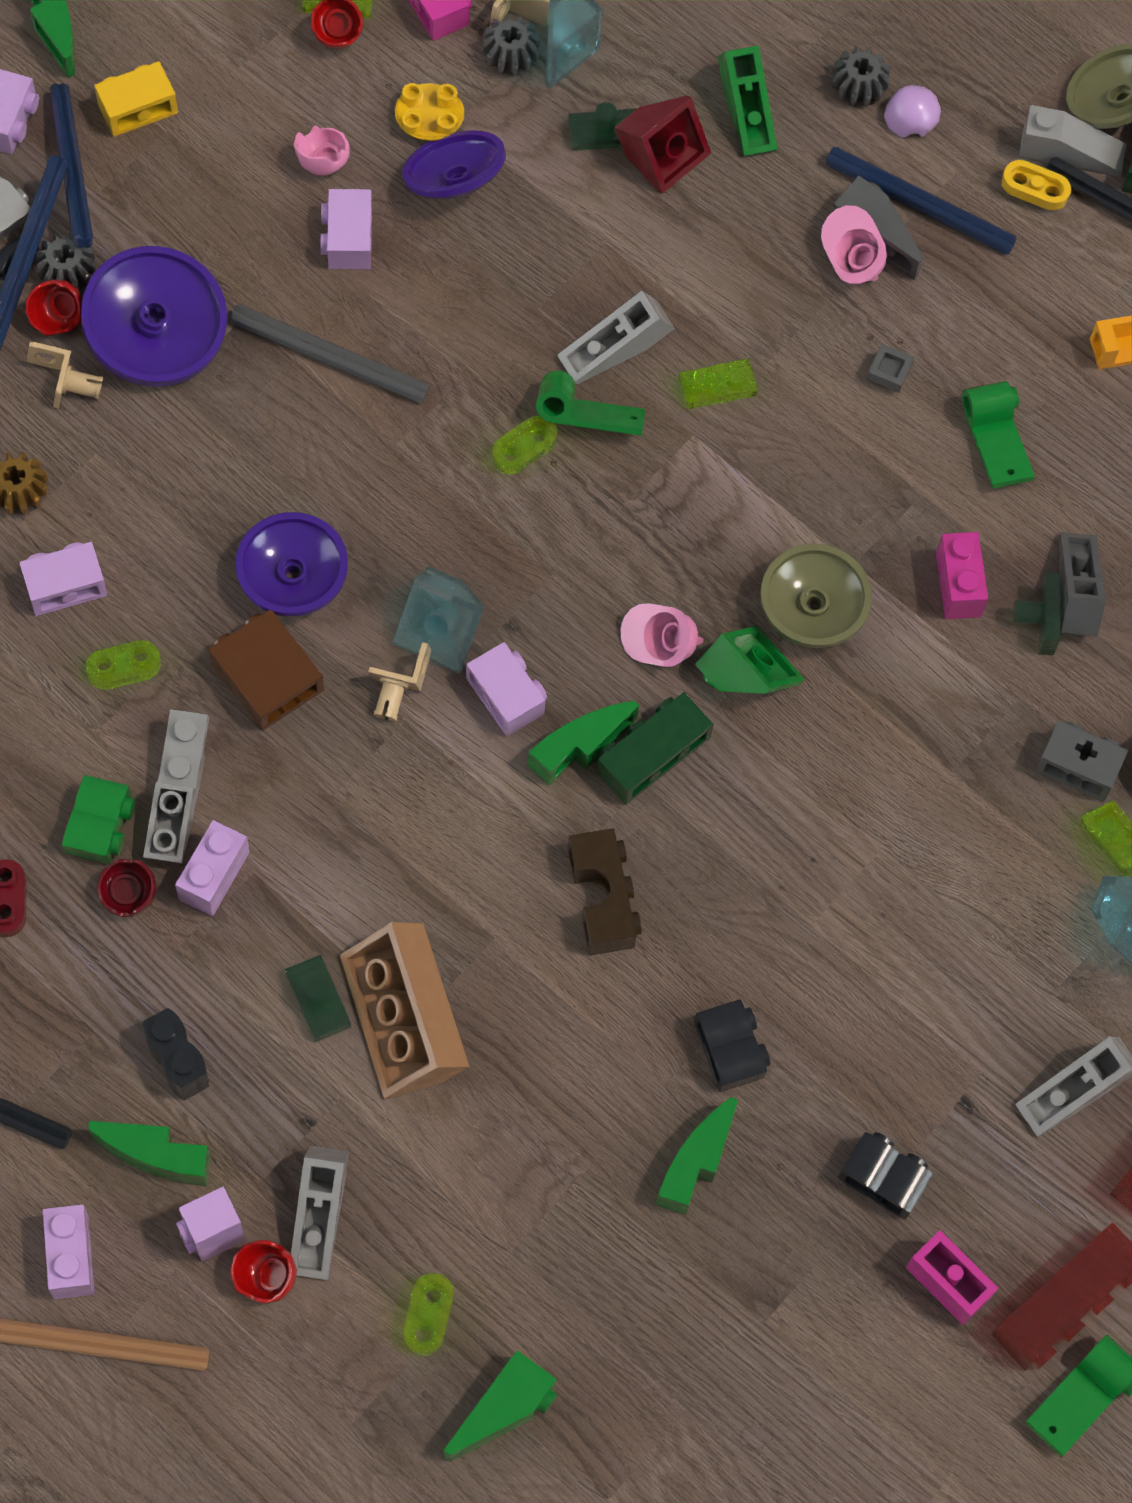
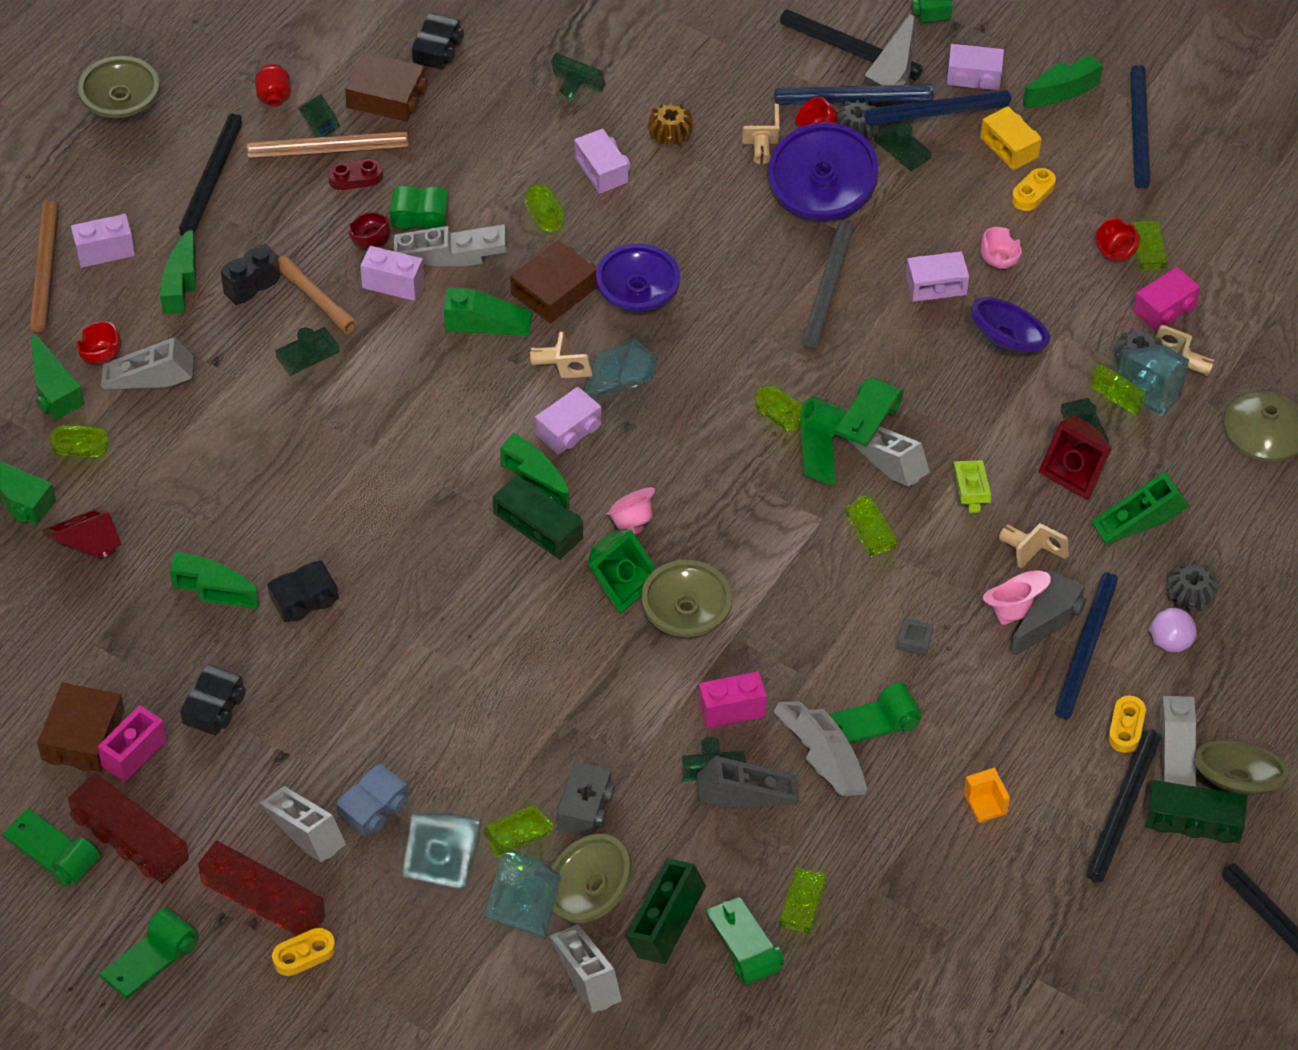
camera: 85 degrees right, 15 degrees down
lavender brick [176,1186,245,1262] -> none
medium nougat slope [340,922,469,1099] -> none
yellow dish [395,83,464,141] -> none
dark brown arch [567,828,642,956] -> none
none -> green slope [30,334,85,421]
none -> reddish brown brick [37,682,125,772]
none -> dark red slope [42,508,122,558]
none -> medium nougat piece [278,255,357,334]
none -> sand blue brick [336,764,409,837]
none -> green slope [444,288,532,337]
none -> light grey slope [774,701,867,797]
none -> green door [835,377,904,447]
none -> clear green tile [874,122,931,171]
none -> lime plate [953,460,991,514]
none -> tan bracket [999,523,1069,568]
none -> yellow plate [1012,168,1056,211]
none -> clear neon green plate [1090,363,1146,416]

